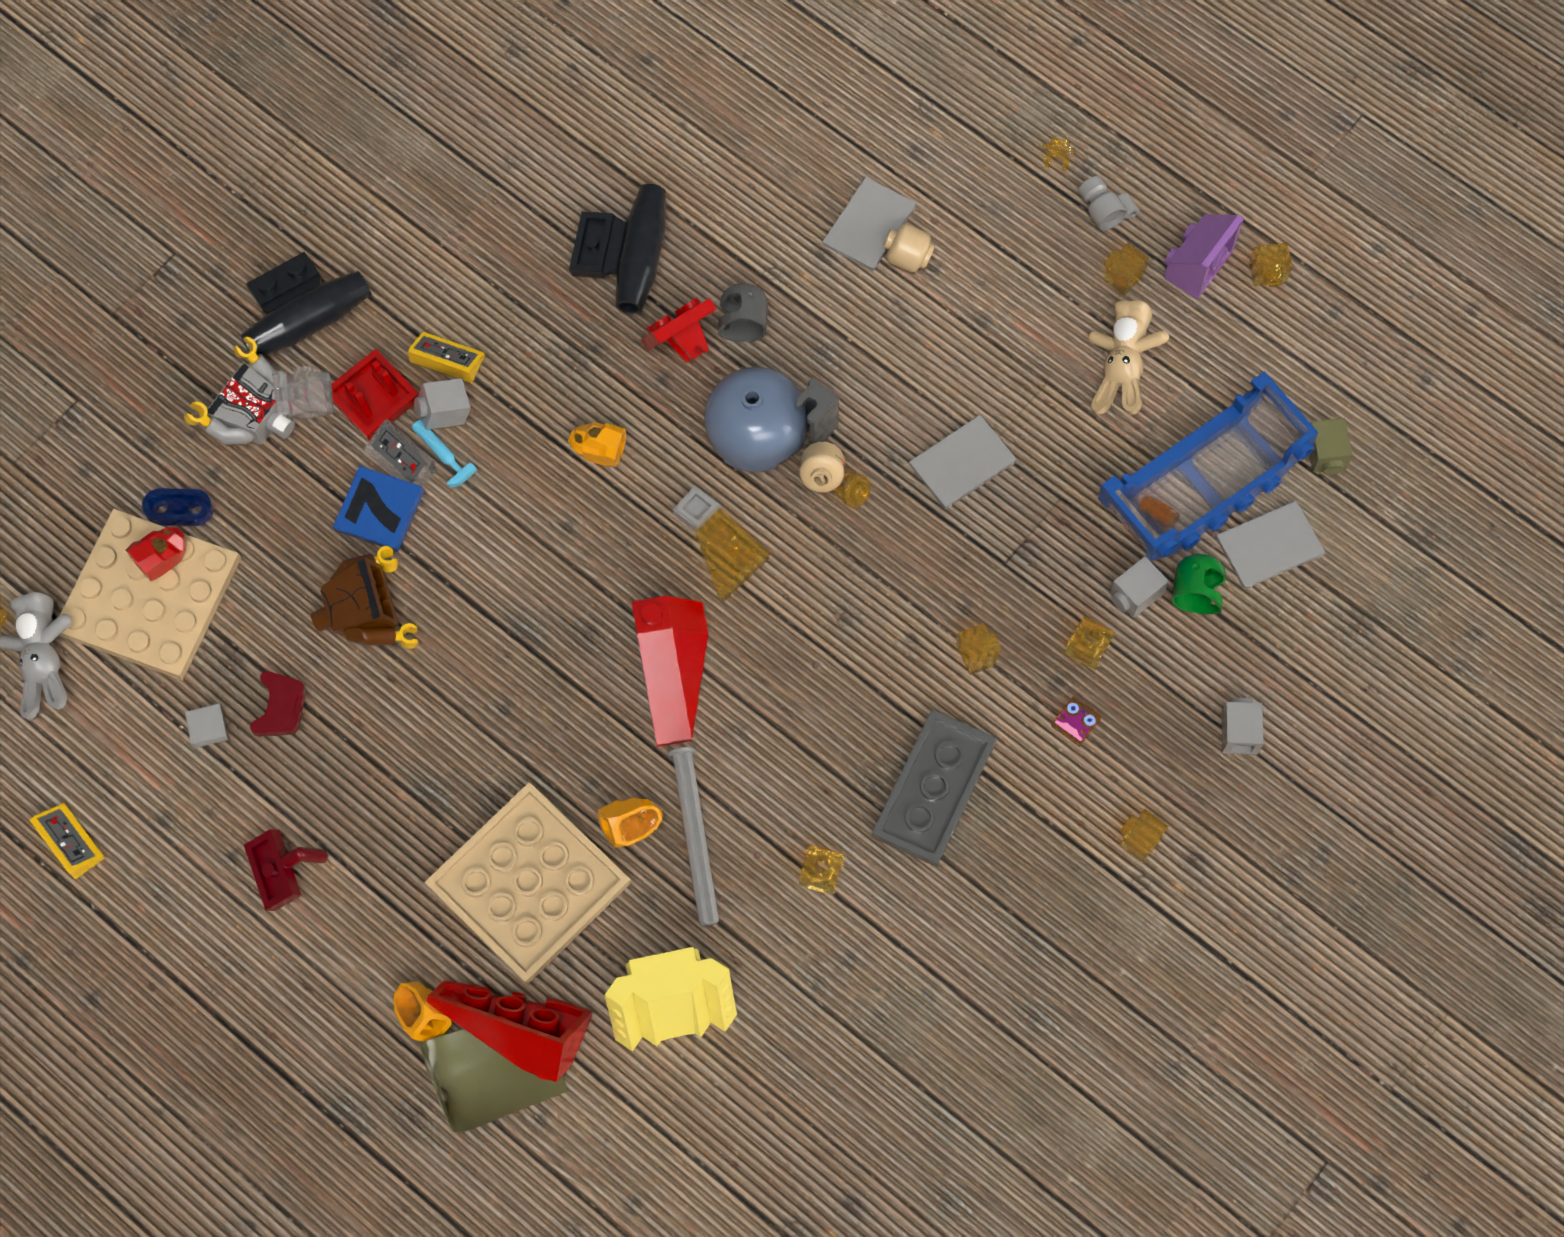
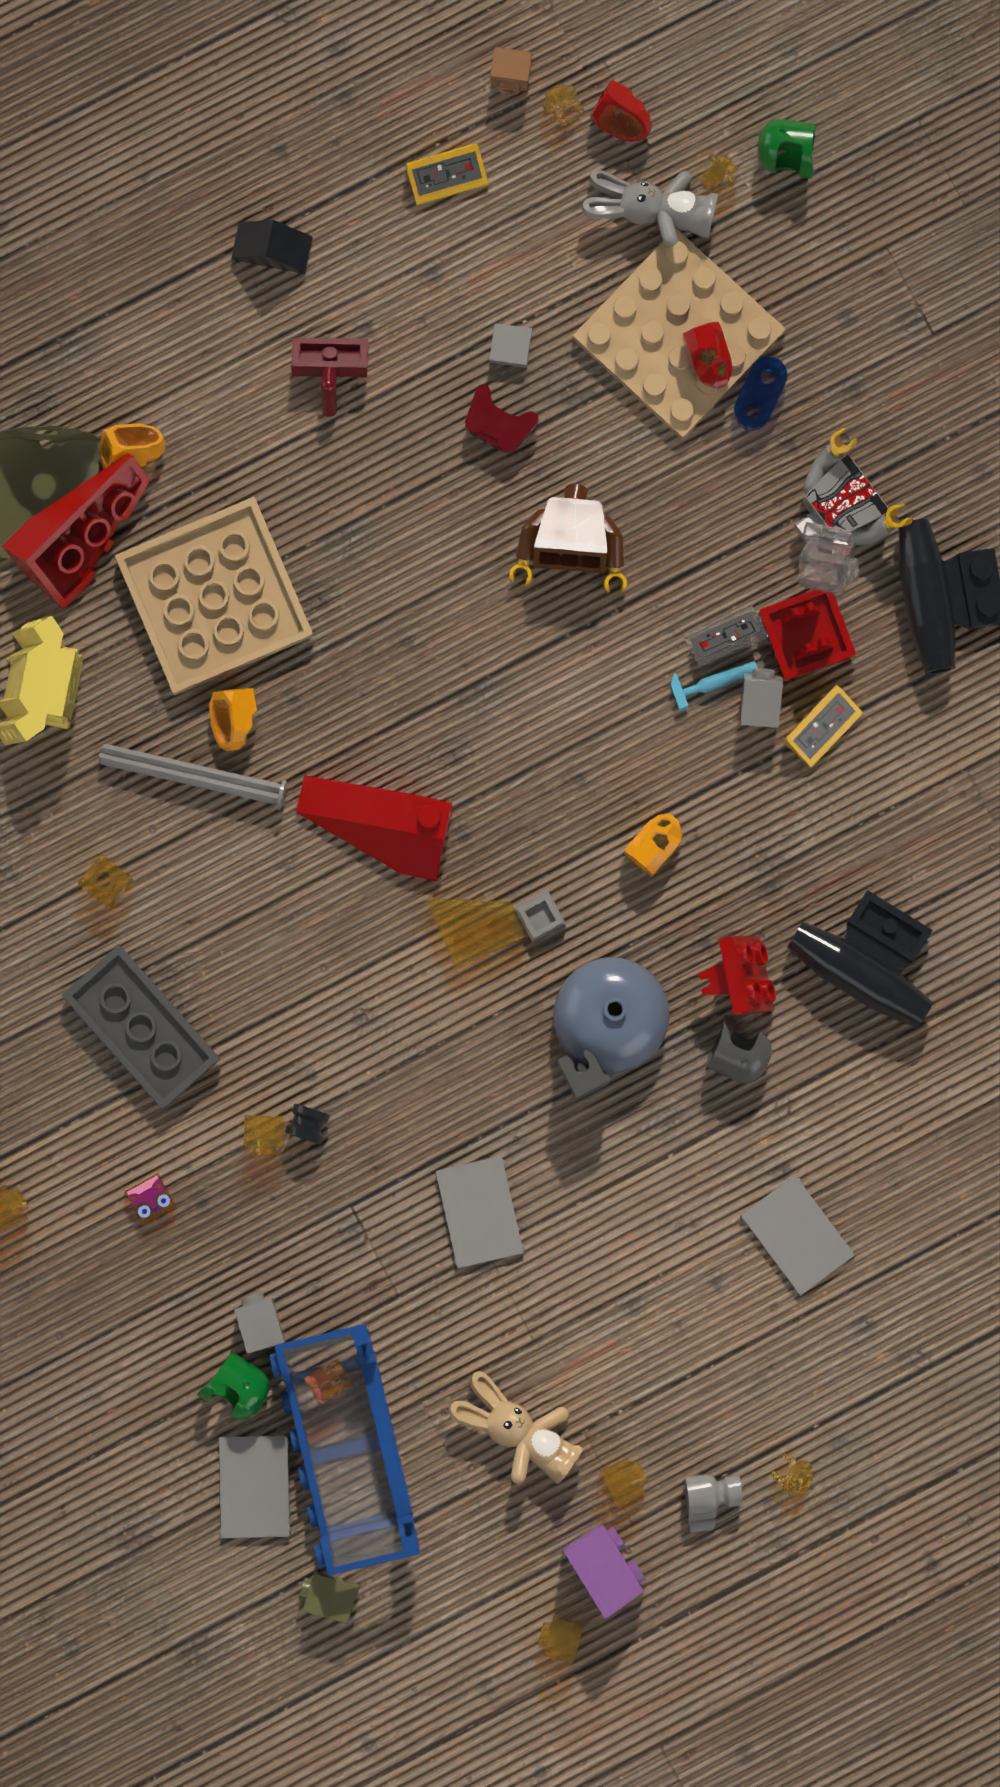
camera: 115 degrees right, 15 degrees up
blue tile [333,466,425,552] -> none
tan head [800,442,845,493] -> none
clear yellow plate [833,472,870,508] -> none
tan head [883,223,935,273] -> none
clear yellow plate [1065,616,1115,670] -> none
light grey brick [1221,698,1264,755] -> none
none -> black slope [231,220,313,274]
none -> black wheel [285,1103,330,1144]

